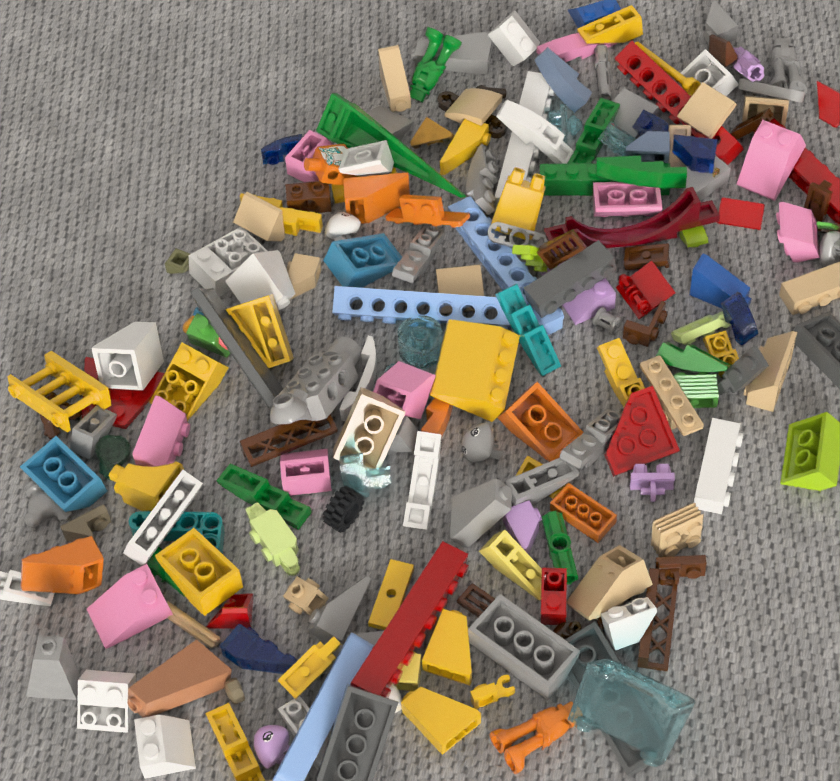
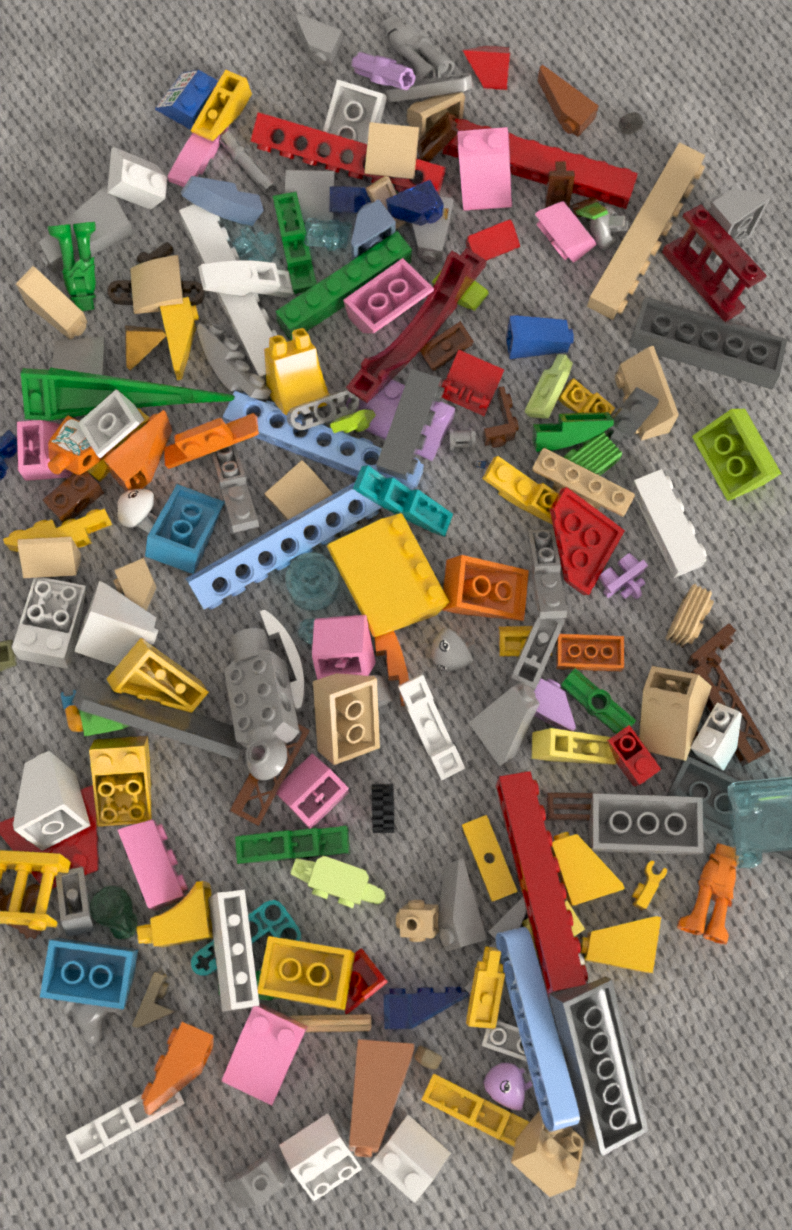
camera: 45 degrees left, 20 degrees up
clear light blue brick [339,453,392,497] -> none
reddish brown slope [537,229,587,270] -> none
dark brown arm [553,621,582,639] -> none
green slope [596,156,687,188] -> none
yellow piece [635,42,701,96] -> none
reddish brown slope [709,34,738,67] -> none
clear blue slope [721,292,759,345] -> none

